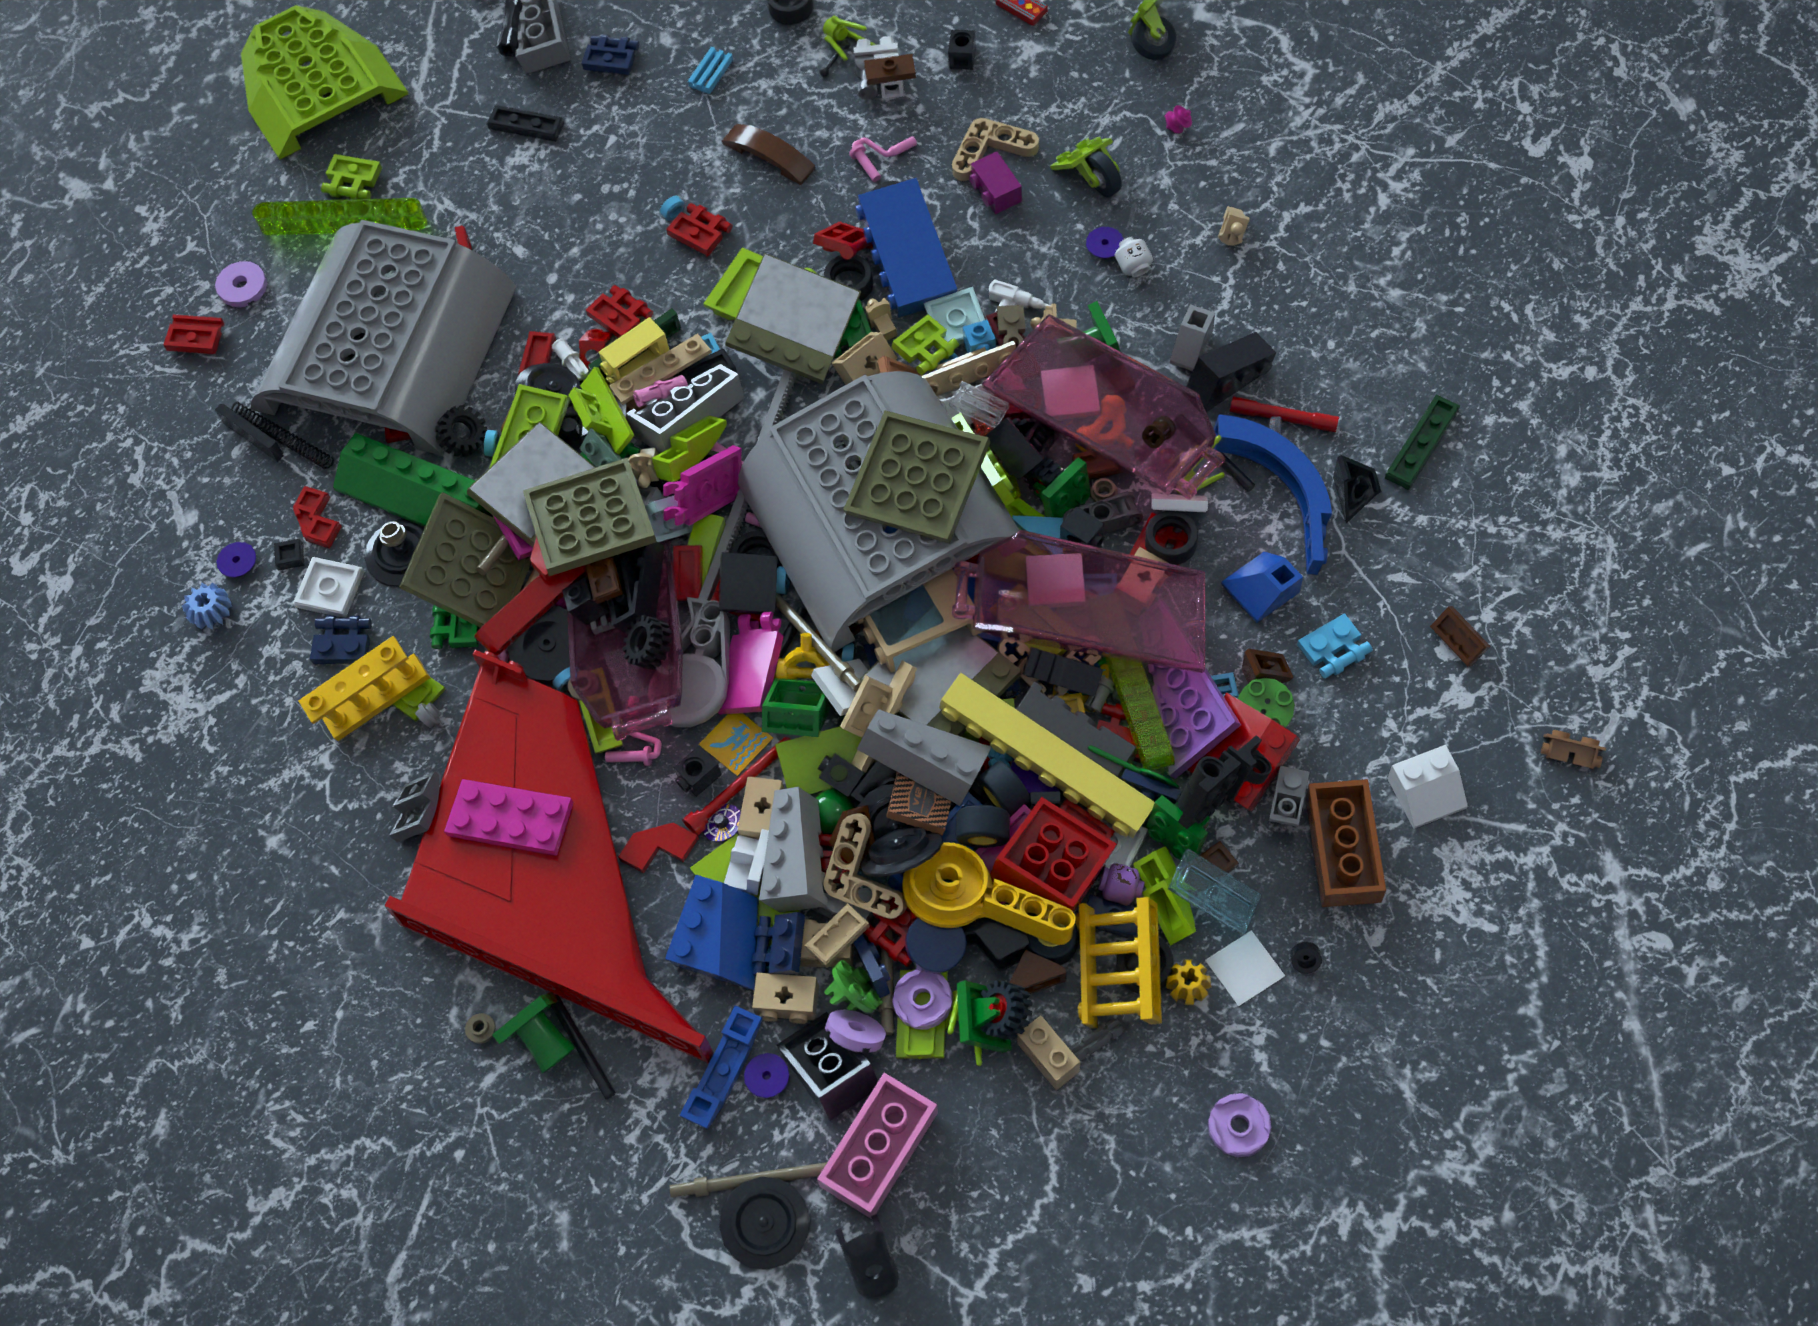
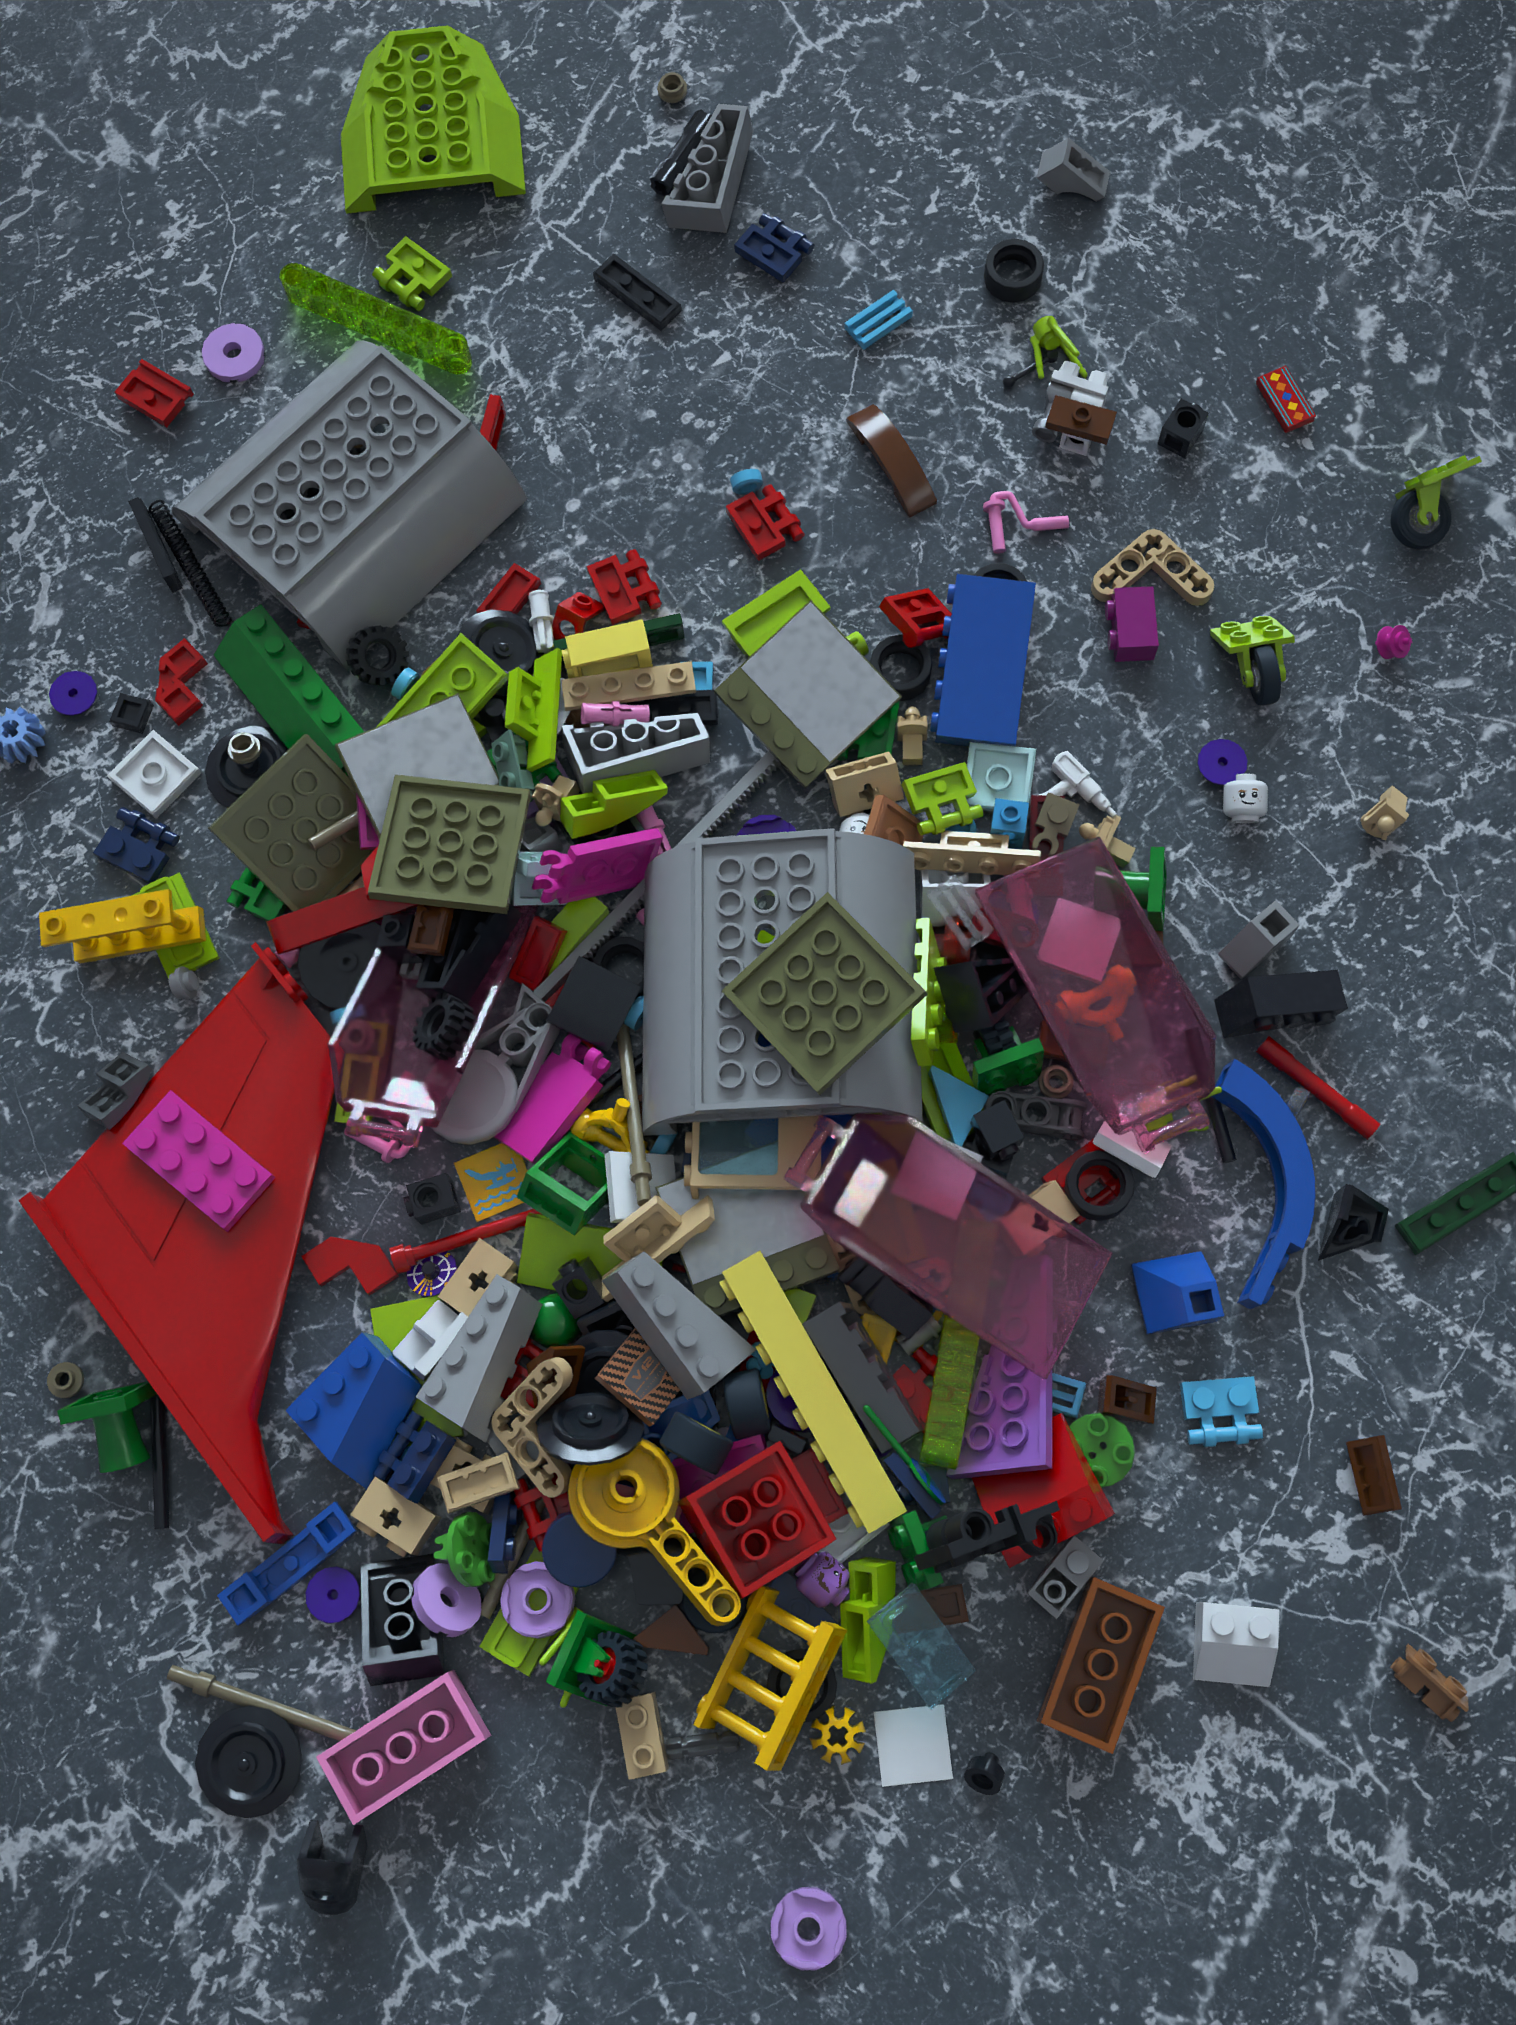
camera: 25 degrees right, 10 degrees up
dark brown bush [1142,416,1176,448] -> none

